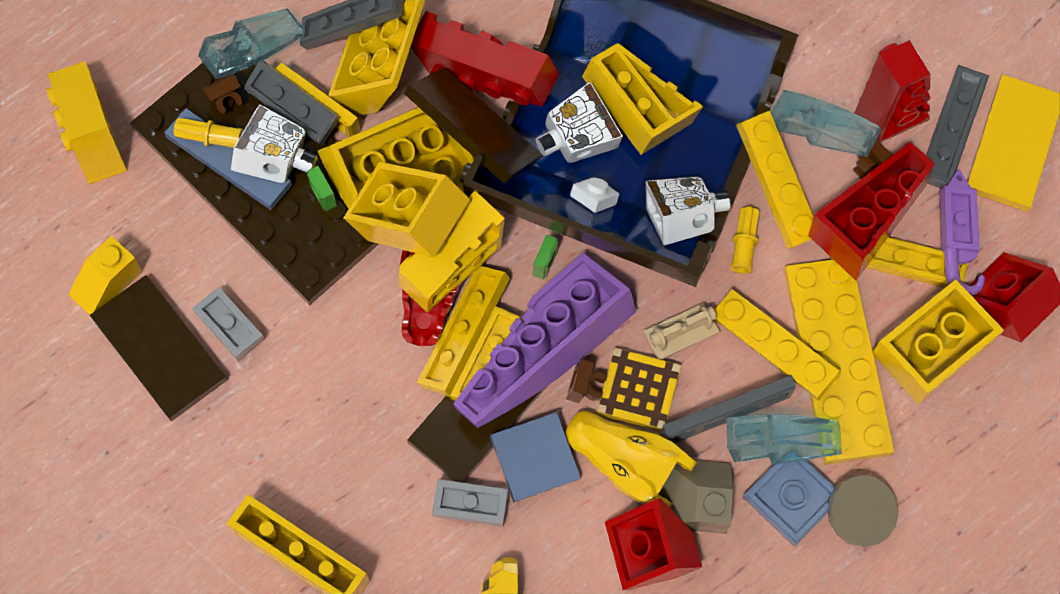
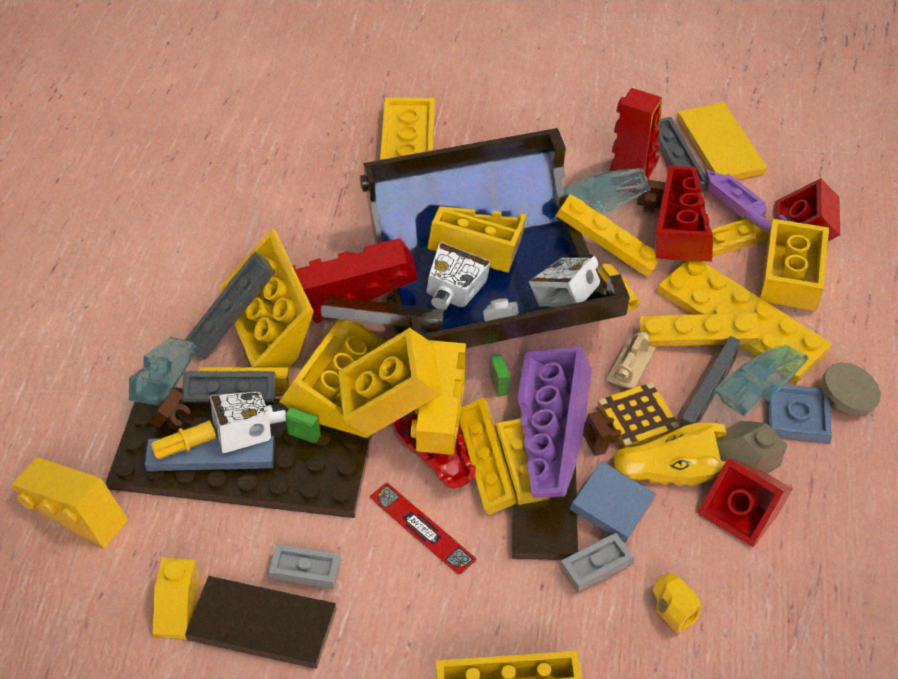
camera: 35 degrees left, 20 degrees down
none -> sticker [370,483,476,575]

